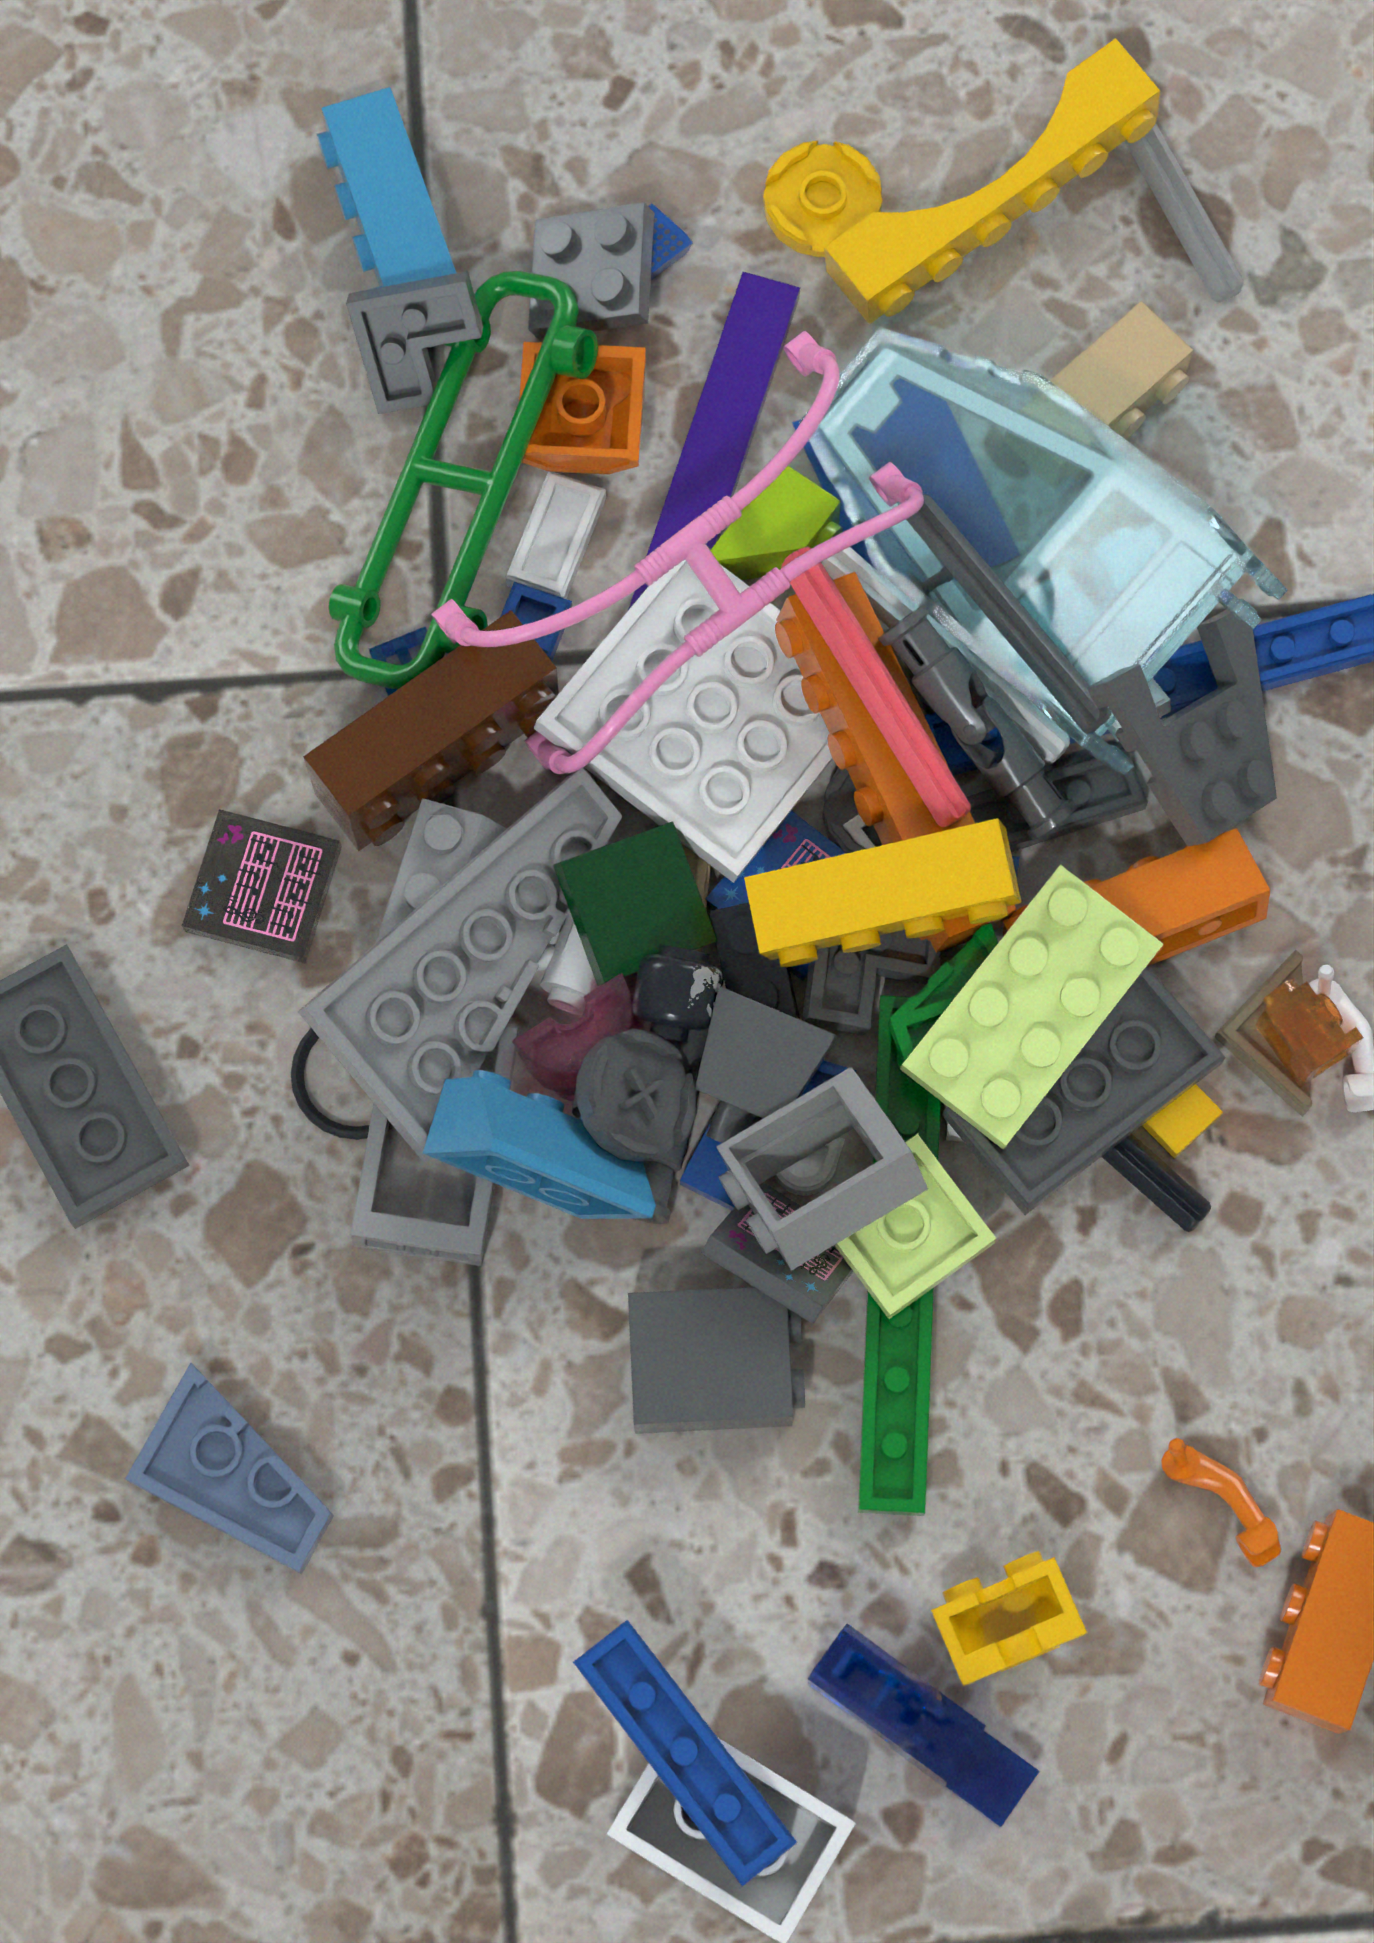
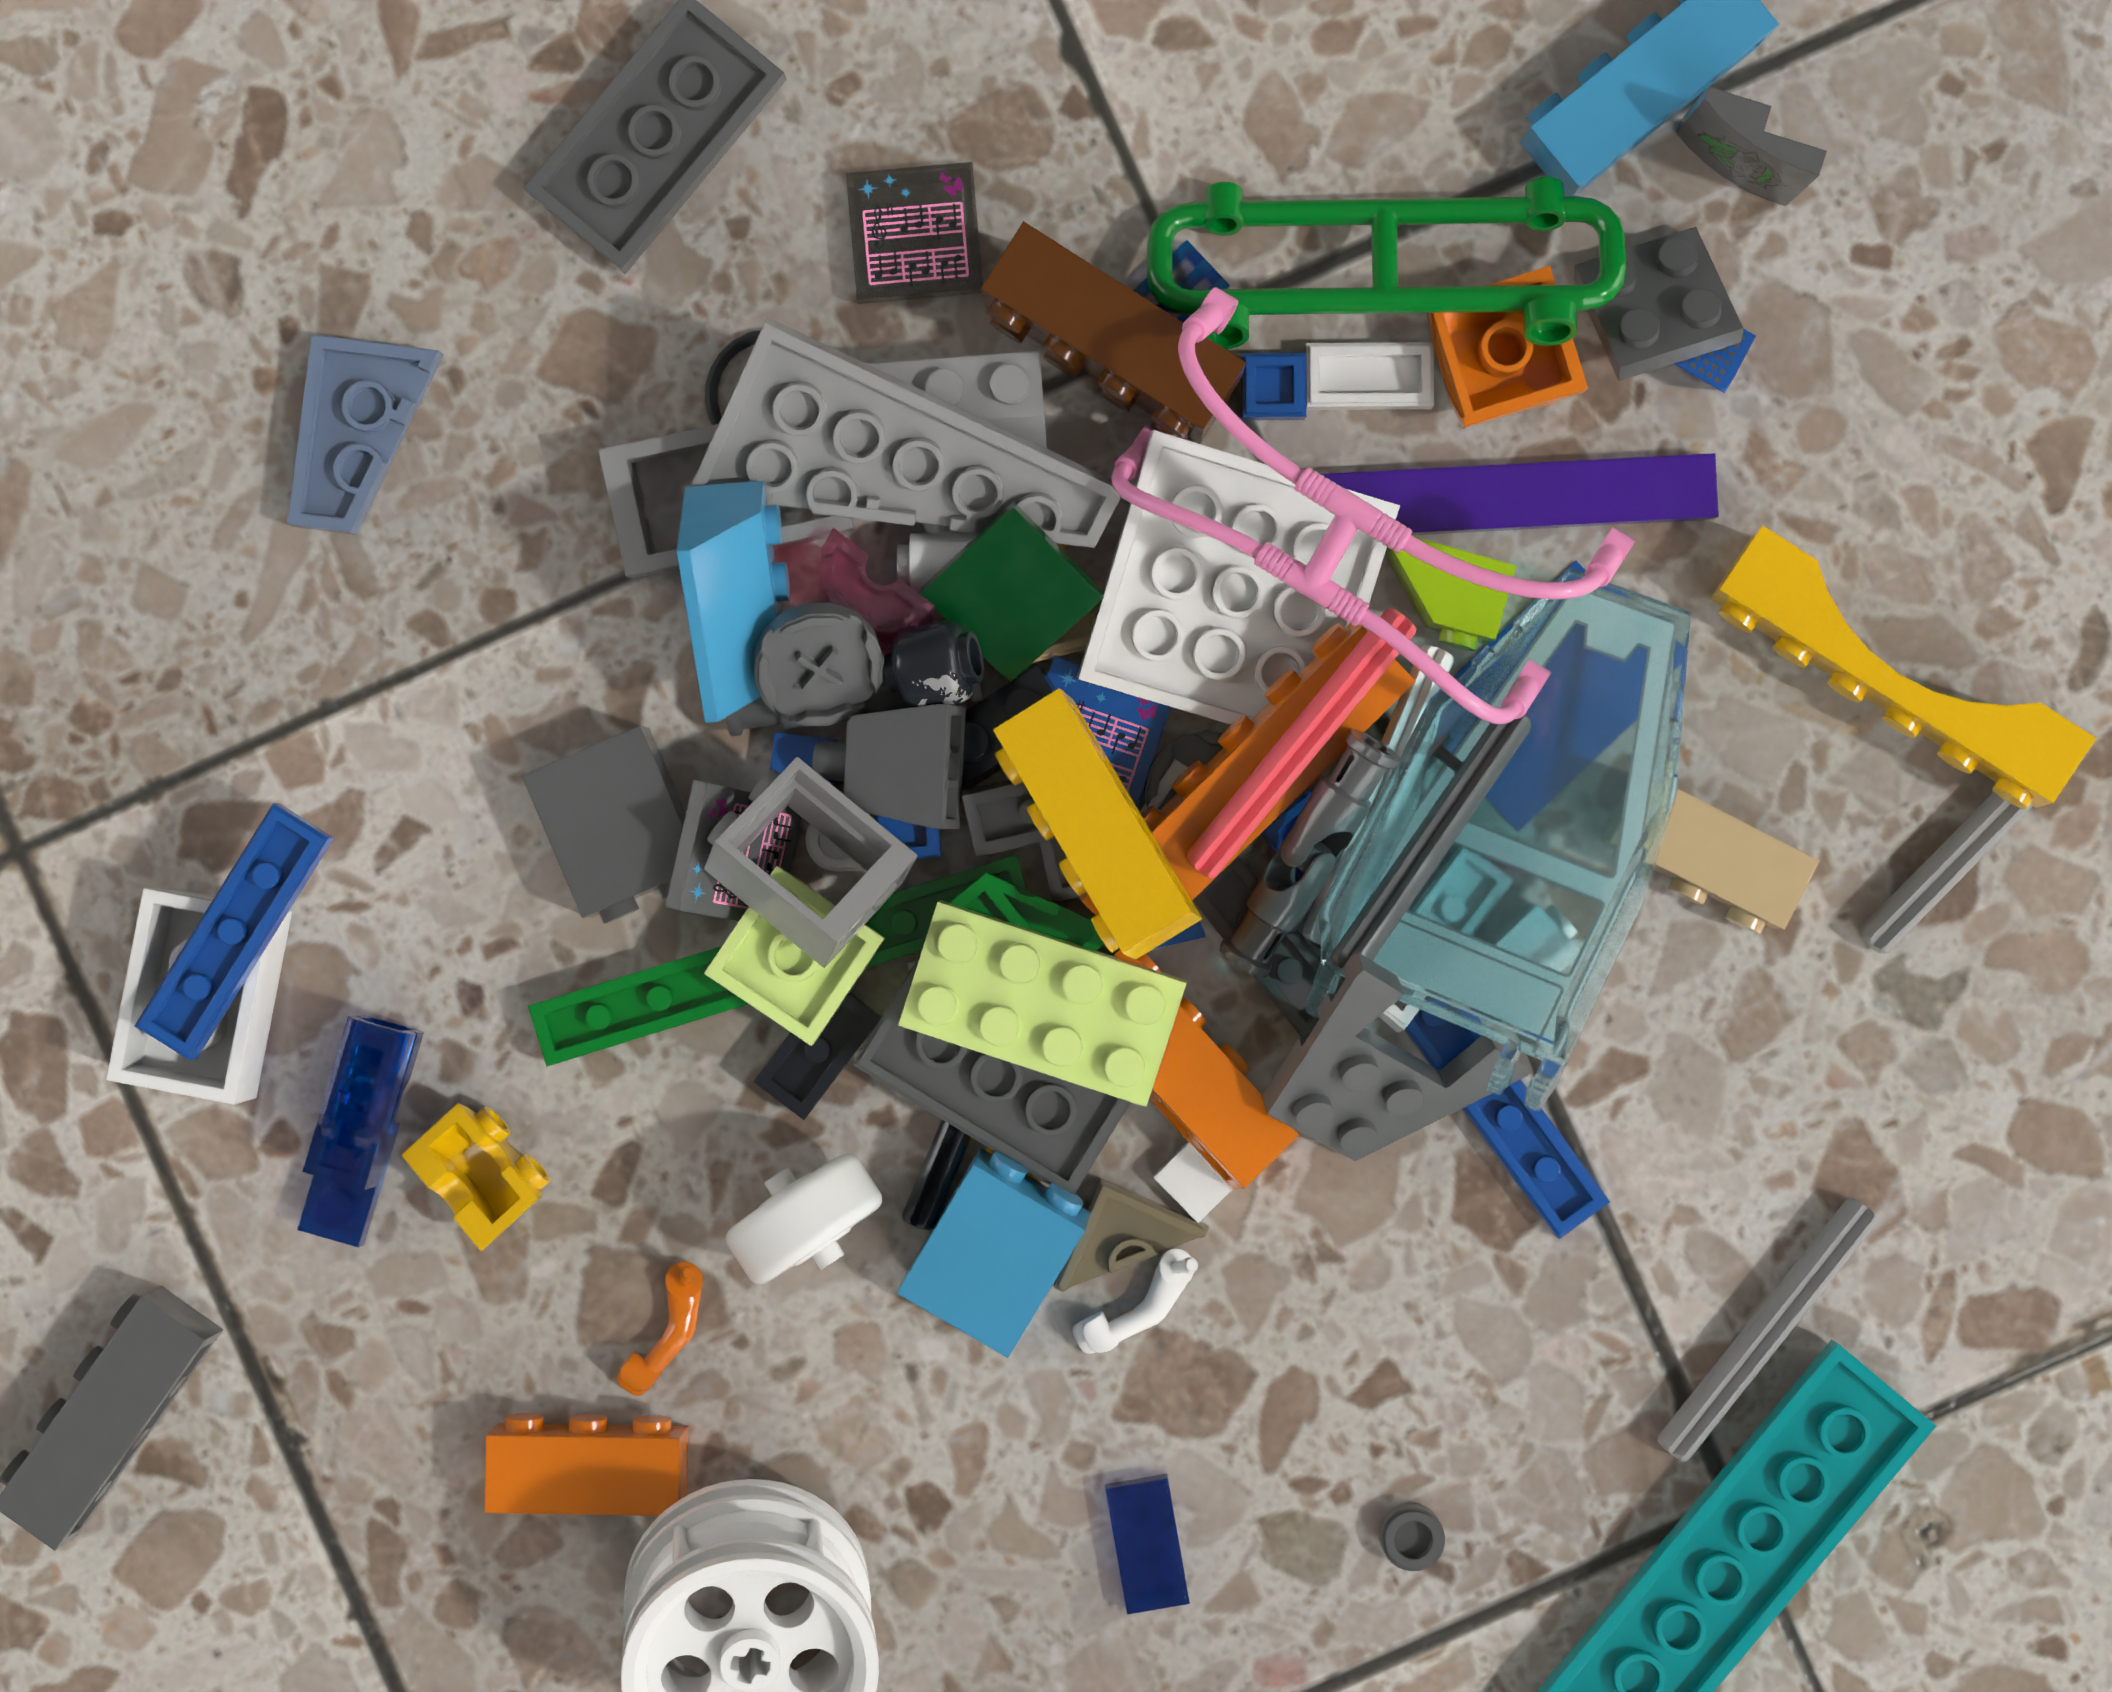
camera: 70 degrees right, 15 degrees up
dark grey plate [346,271,483,414] -> none
yellow tile [763,141,882,258] -> none
clear orange brick [1255,978,1364,1088] -> none
none -> white wheel [726,1153,882,1285]
none -> black plate [753,992,881,1120]
none -> dark azure brick [897,1148,1090,1358]
none -> white tile [1153,1142,1233,1223]
none -> dark grey slope [1676,86,1827,206]

